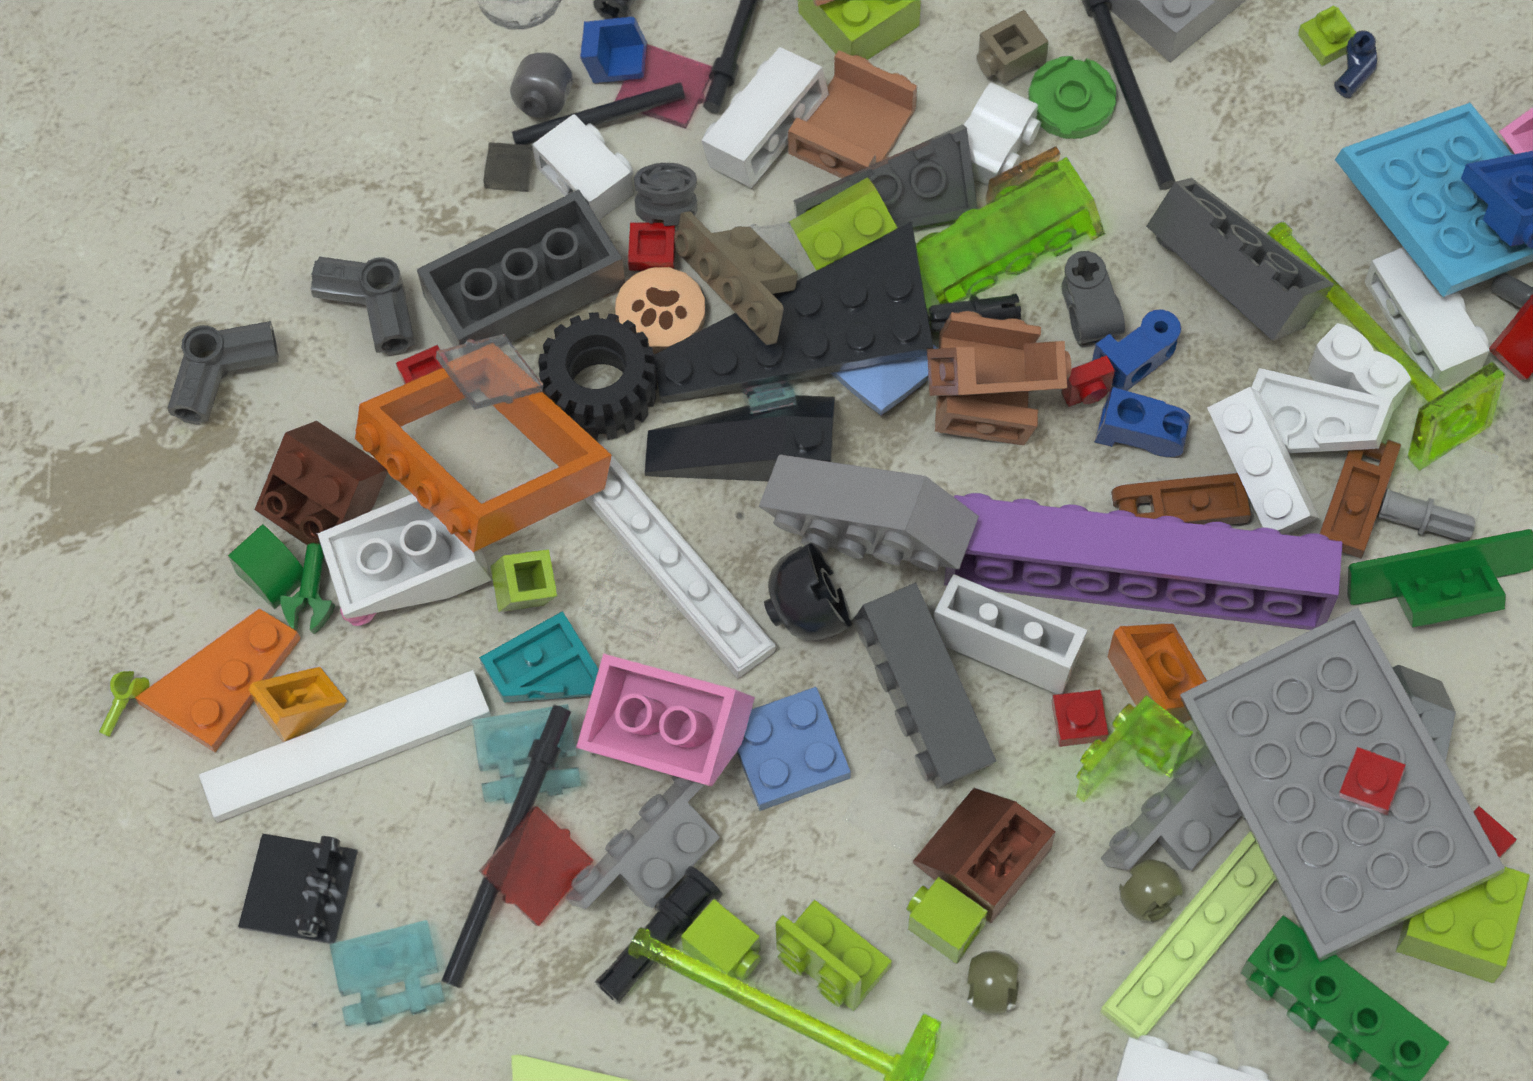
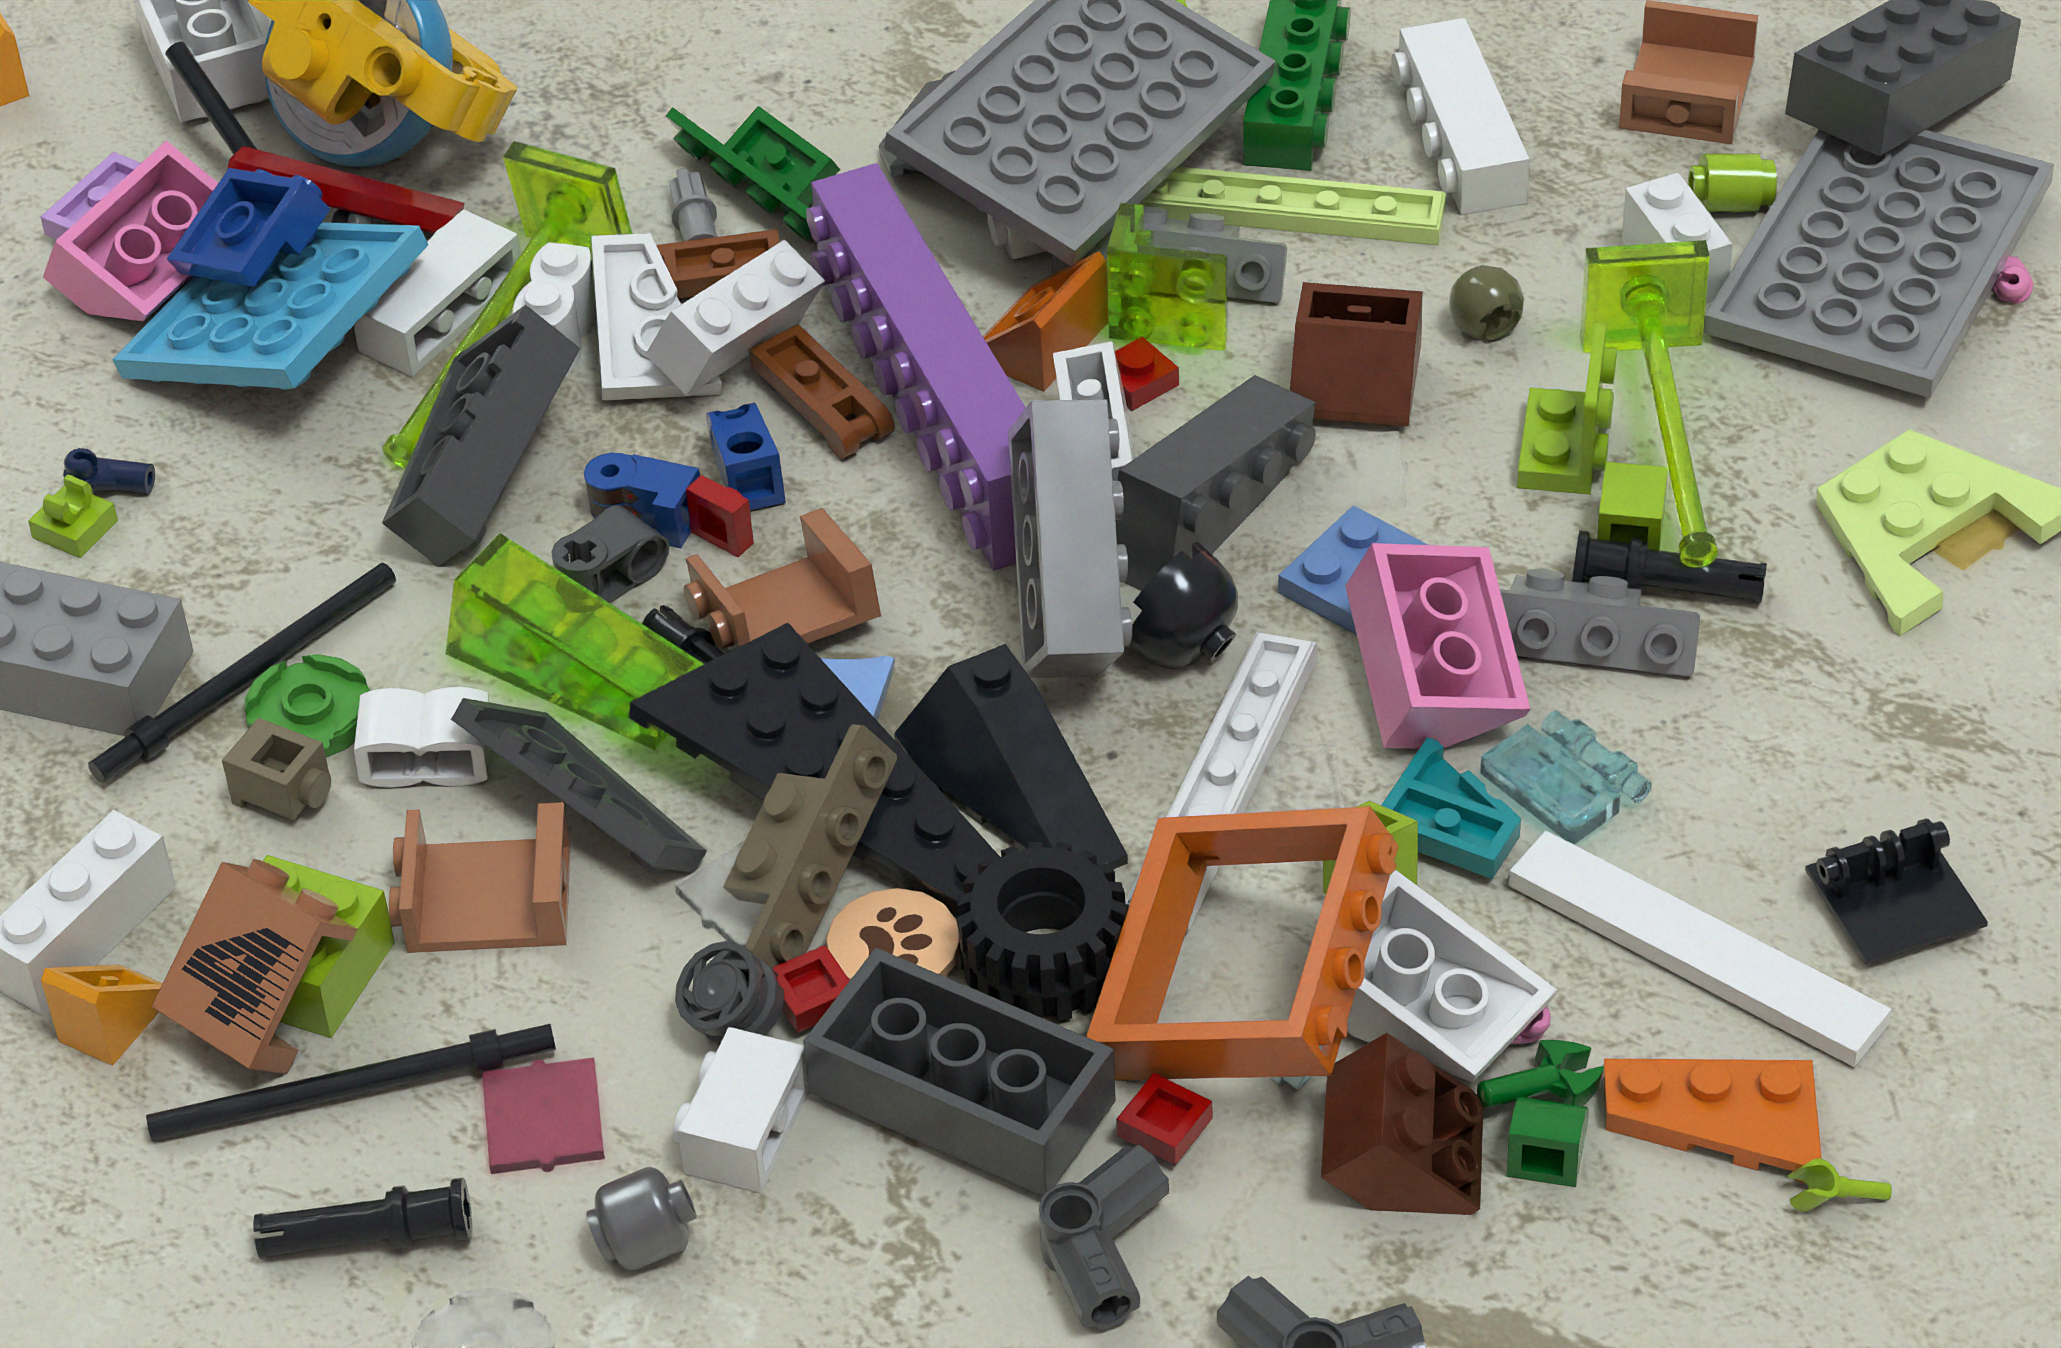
camera: 120 degrees left, 20 degrees down
light orange slope [248,667,348,742] -> none
clear light blue plate [329,920,445,1026] -> none
clear piece [436,334,543,410] -> none
black bar [441,705,571,988] -> none
clear red piece [478,806,594,926] -> none
clear smoke tile [483,142,534,192] -> none
black bar [511,82,686,149] -> none
blue panel [580,17,647,83] -> none
white brick [701,47,829,188] -> none
clear light blue tile [742,380,797,414] -> none
lime brick [789,177,897,271] -> none
lime brick [906,877,988,964] -> none
nougat panel [927,341,1071,396] -> none
clear orange piece [985,146,1061,208] -> none
olive piece [1119,859,1183,922] -> none
red plate [1339,747,1406,815] -> none

